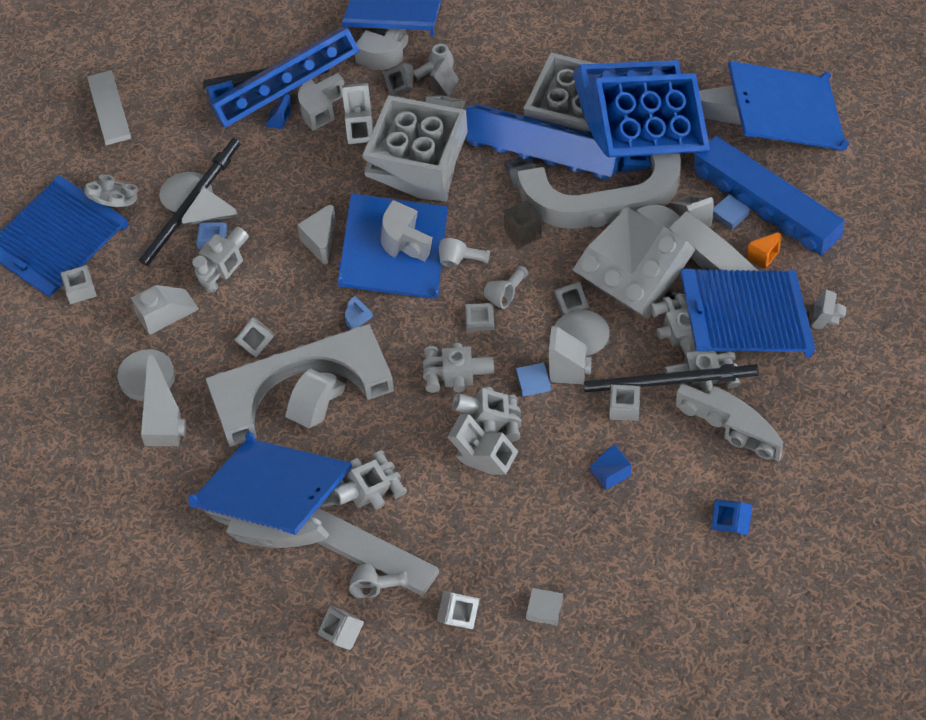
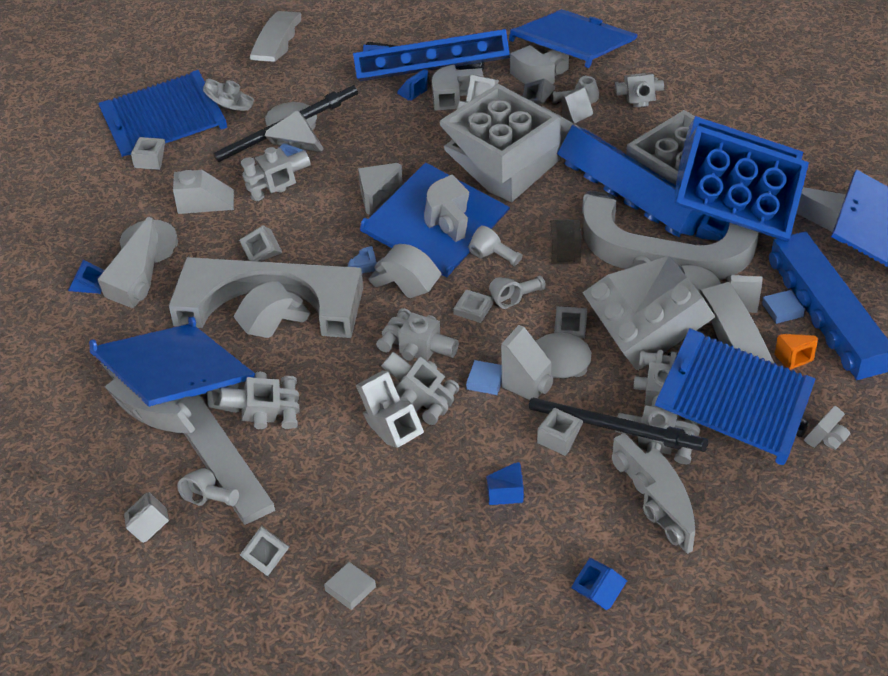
camera: 25 degrees right, 10 degrees down
none -> blue slope [68,260,105,294]
none -> light grey brick [368,244,442,298]
none -> light grey piece [615,72,664,107]

